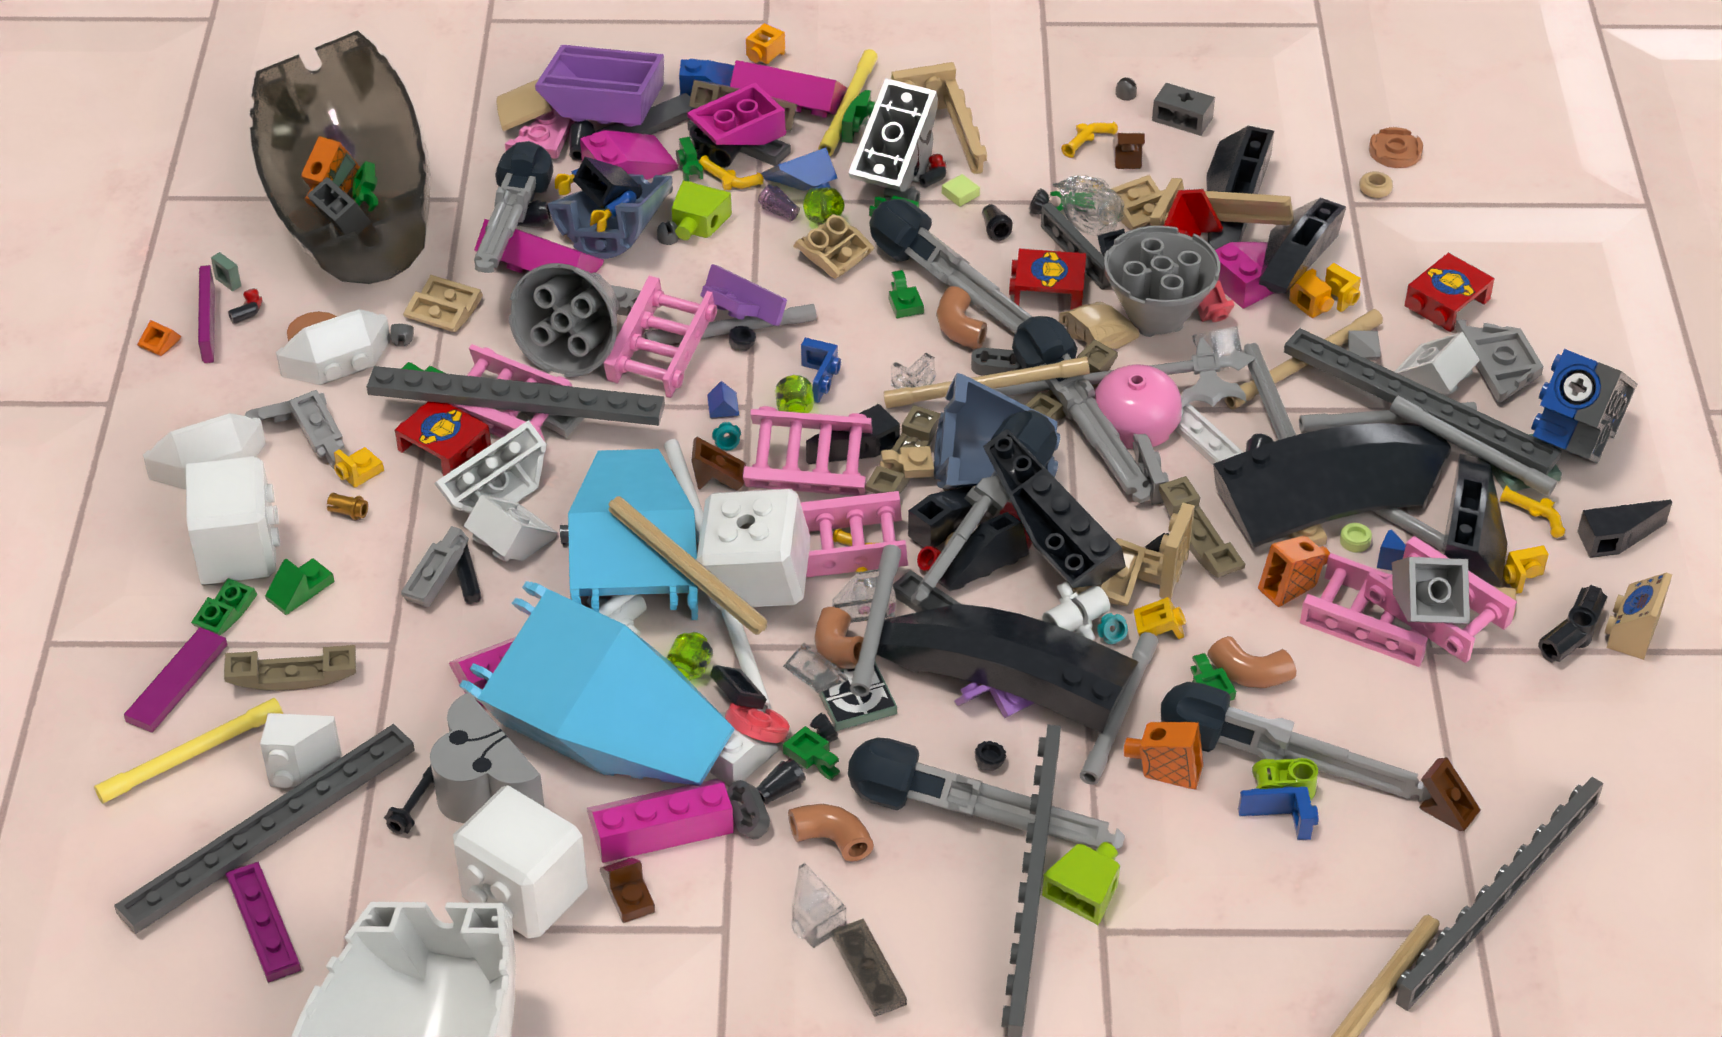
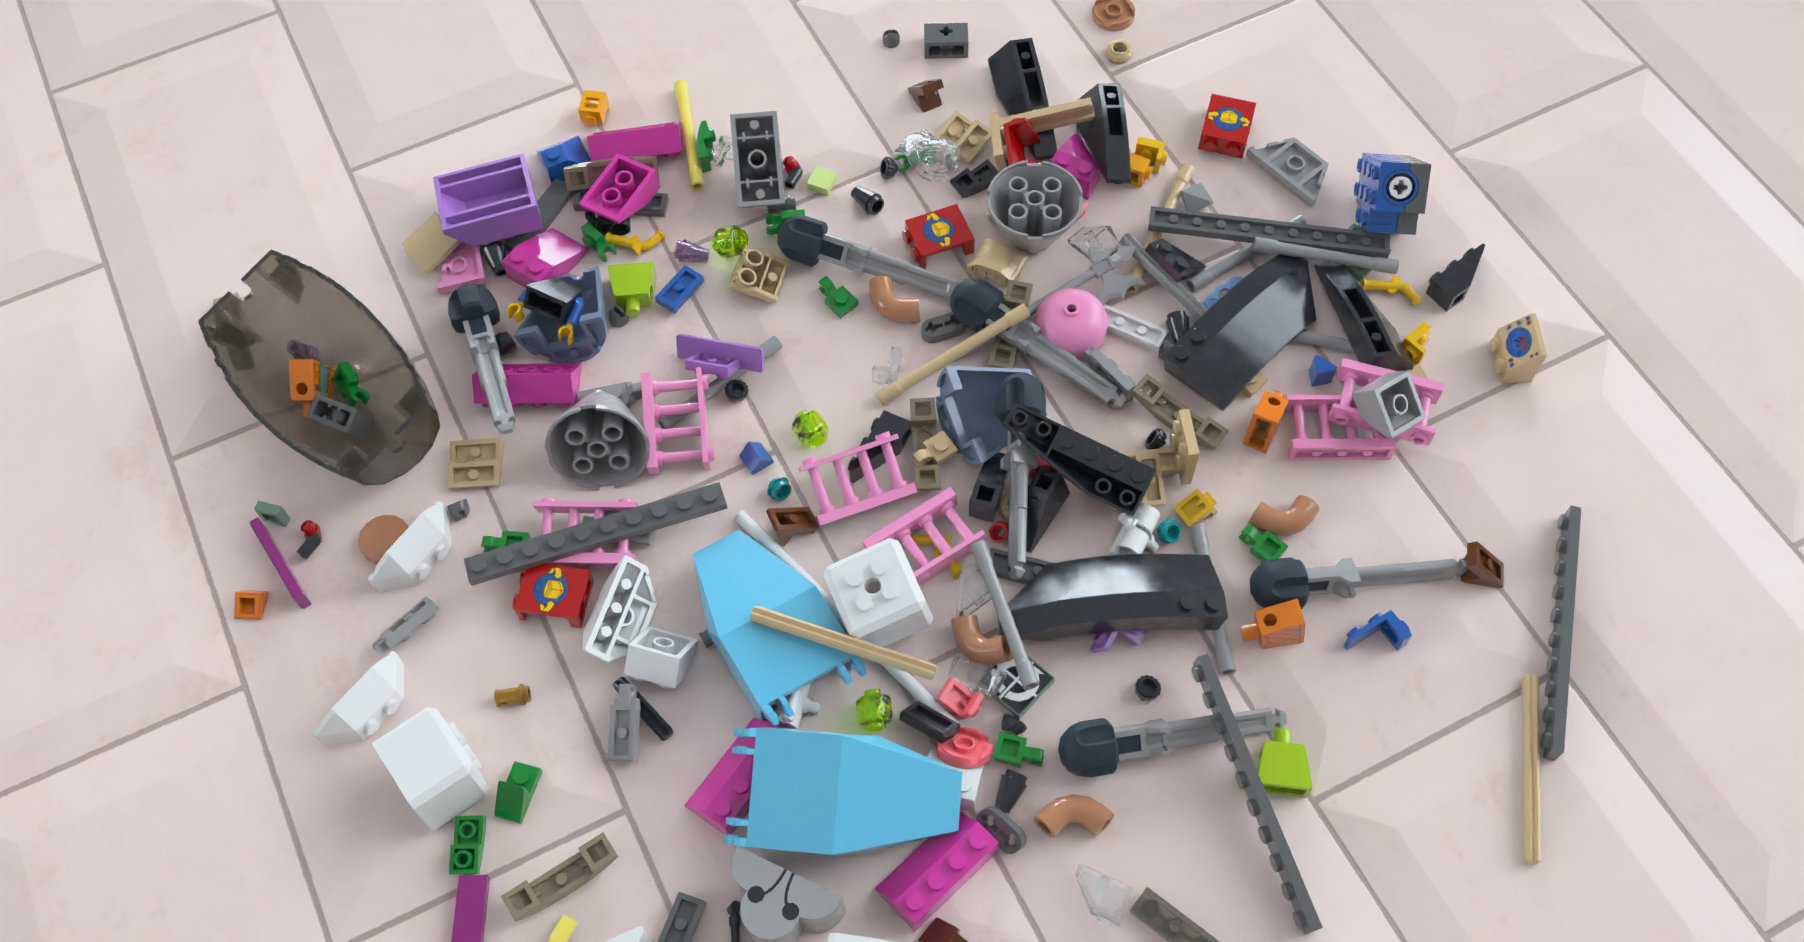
camera: 25 degrees left, 15 degrees up
light grey hinge [289,390,344,469] -> none
yellow bracket [334,447,384,488] -> none
slope [761,147,837,193] -> none
blue bracket [801,337,841,403] -> none
tan bracket [891,62,987,174] -> none
dark grey tile [1041,202,1111,290] -> none
yellow piece [1061,122,1118,158] -> none
lime piece [1252,758,1318,800] -> none
yellowish green tile [1340,523,1372,552] -> none
white slope [1394,332,1480,396] -> none
black piece [1538,585,1608,663] -> none
none -> blue plate [655,265,705,314]
none -> coral bracket [935,677,984,720]
none -> black wing [1145,239,1206,283]

